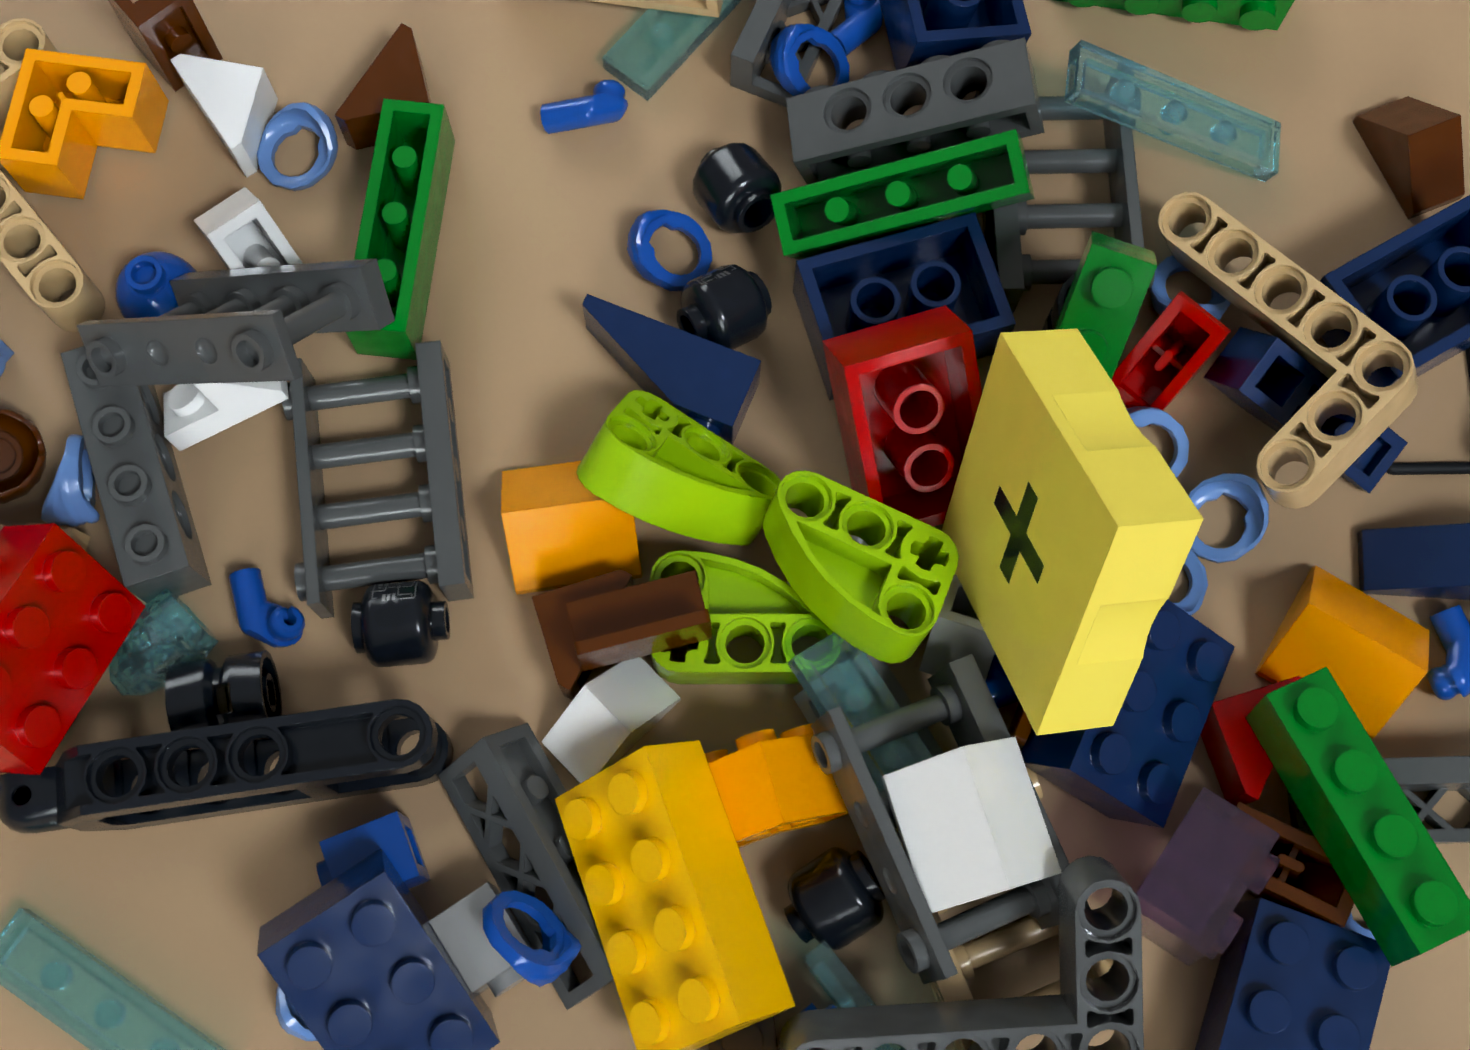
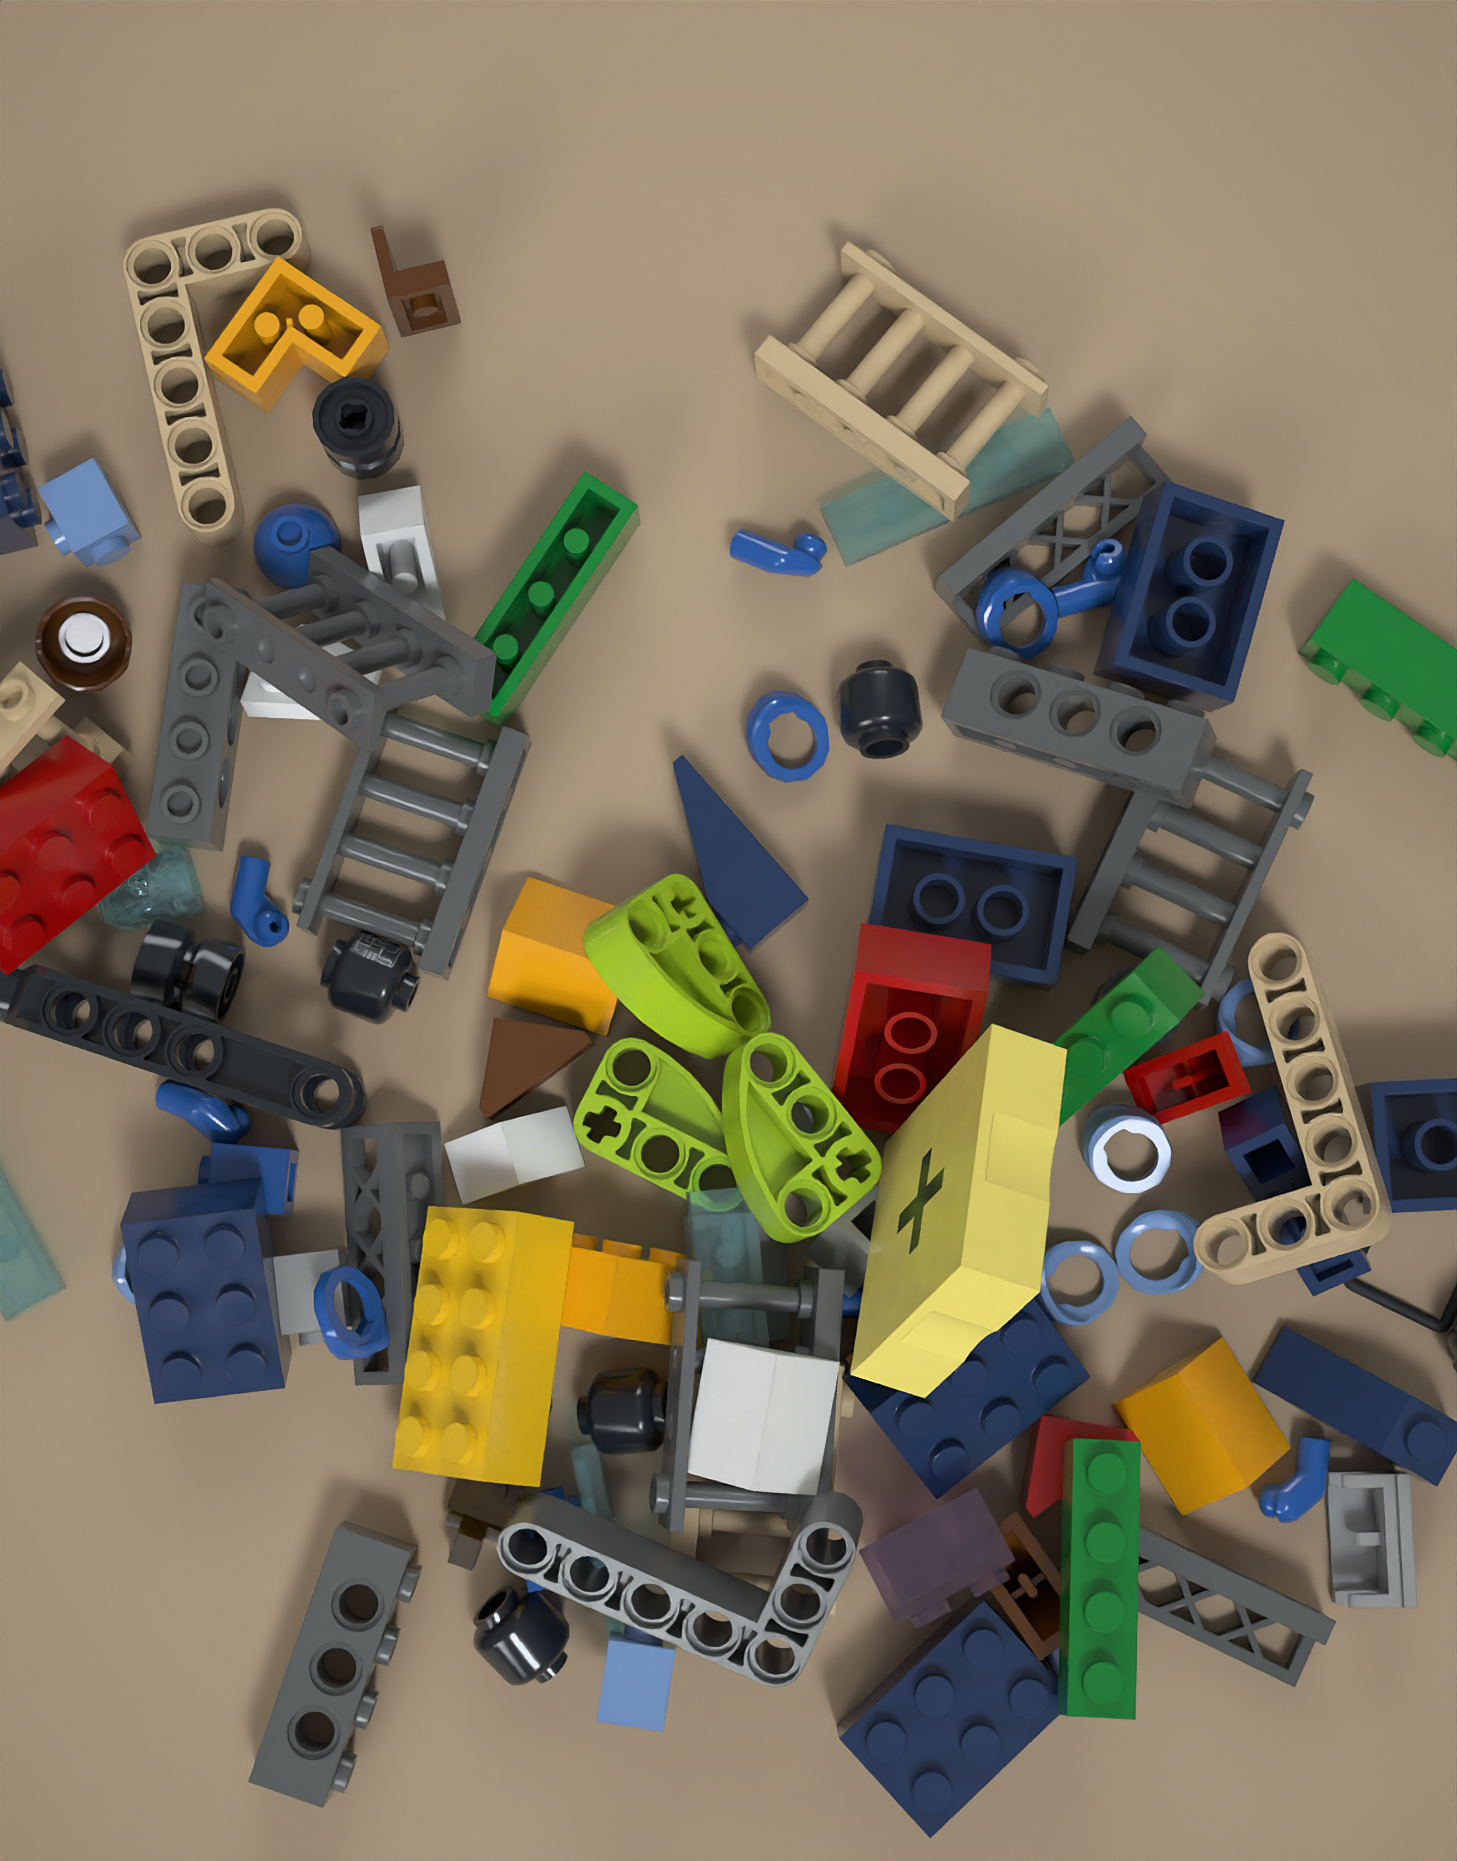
camera: 30 degrees right, 10 degrees up
medium blue piece [41,434,100,527] -> none
white slope [170,54,278,178] -> none
medium blue piece [257,102,338,191] -> none
reddish brown slope [335,23,431,150] -> none
reddish brown panel [565,570,712,671] -> none
black head [676,264,772,349] -> none
green brick [770,129,1035,260] -> none
clear light blue tile [1064,40,1281,182] -> none
none -> blue arm [155,1079,251,1144]
none -> black wheel [312,376,404,480]

